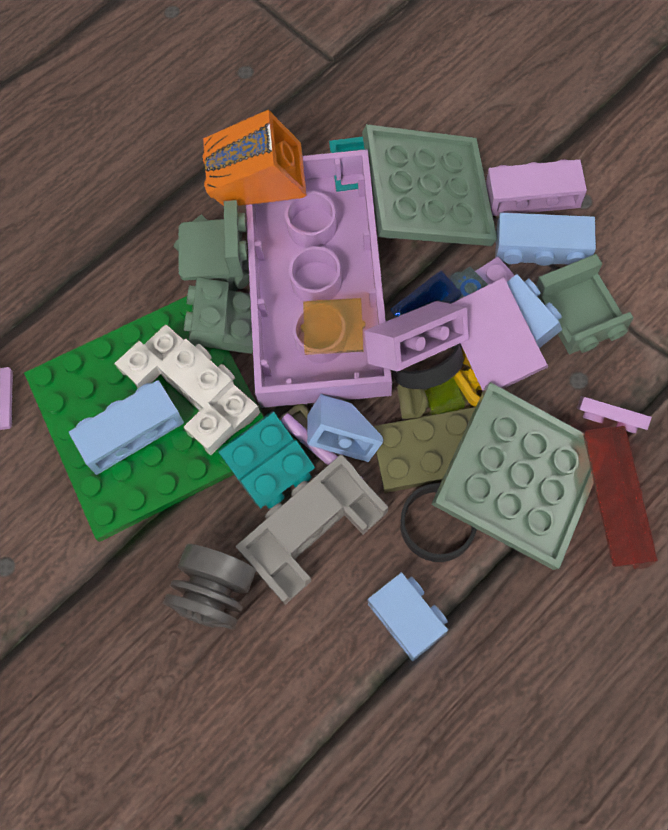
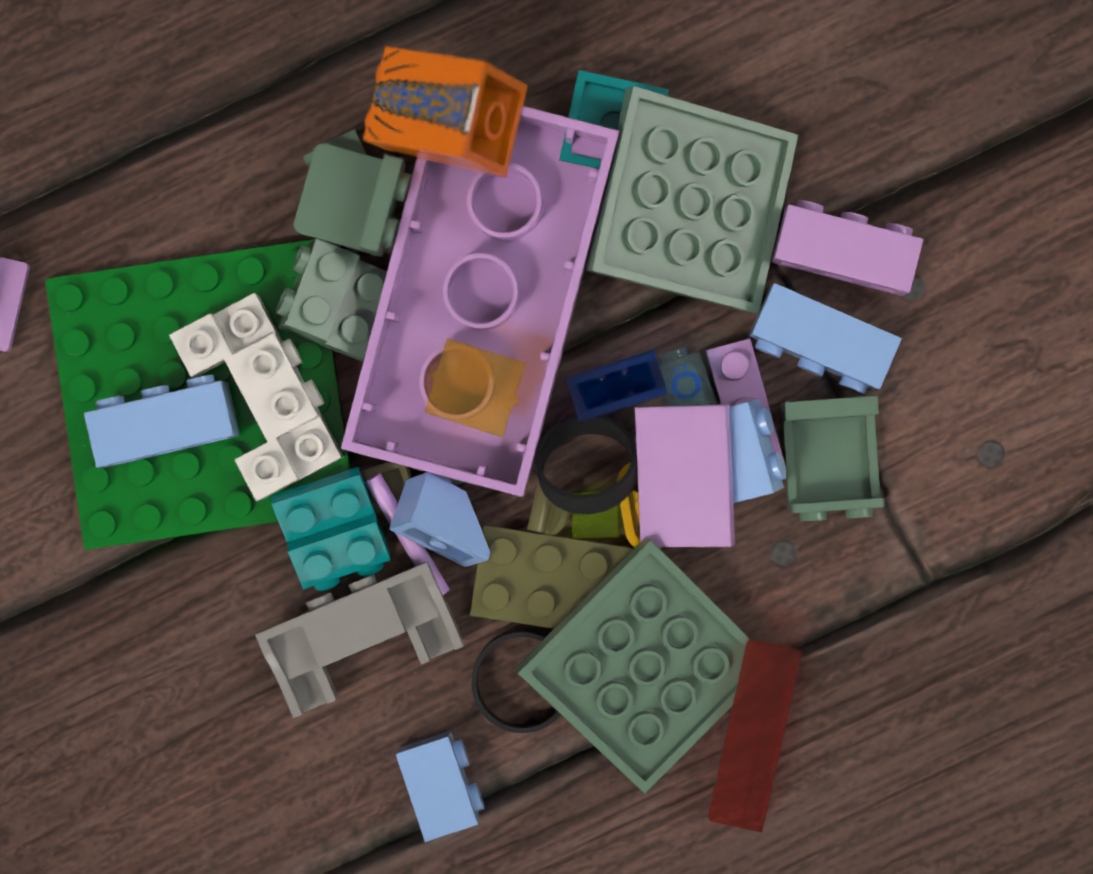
camera: 10 degrees right, 20 degrees up
flat silver wheel [163,544,256,629] -> none
lavender brick [364,301,469,371] -> none
lavender plate [577,396,652,434] -> none

